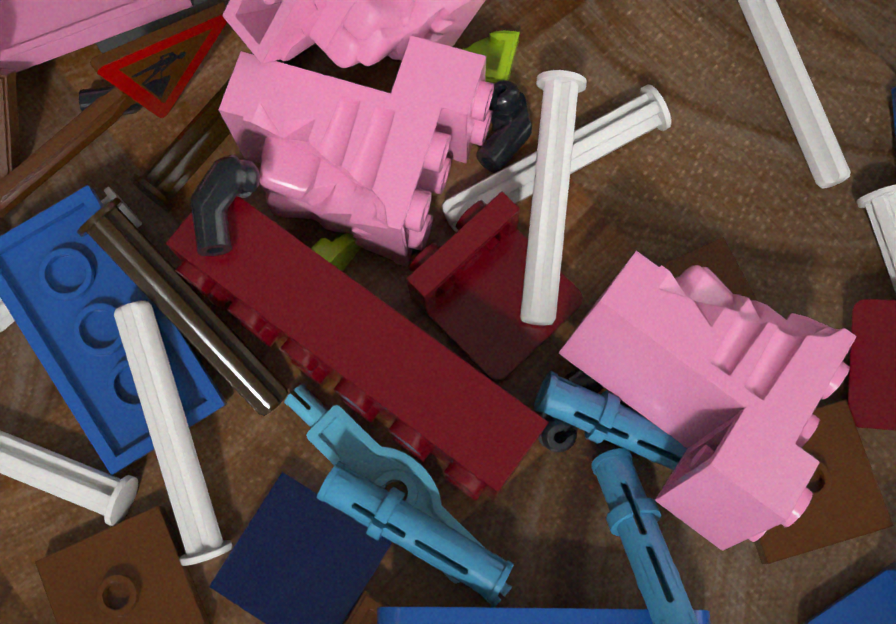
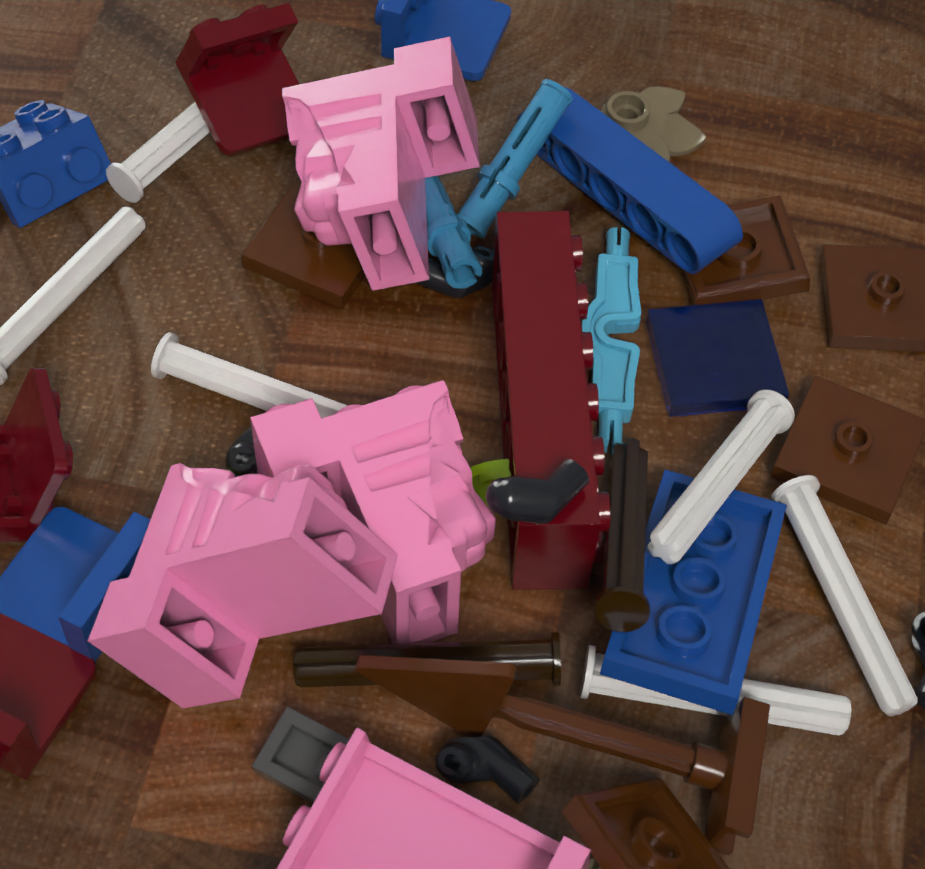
camera: 135 degrees left, 20 degrees down
dark azure pin [316,461,514,603] -> none
dark red bracket [406,191,583,382] -> none
white axle [520,70,587,325] -> none

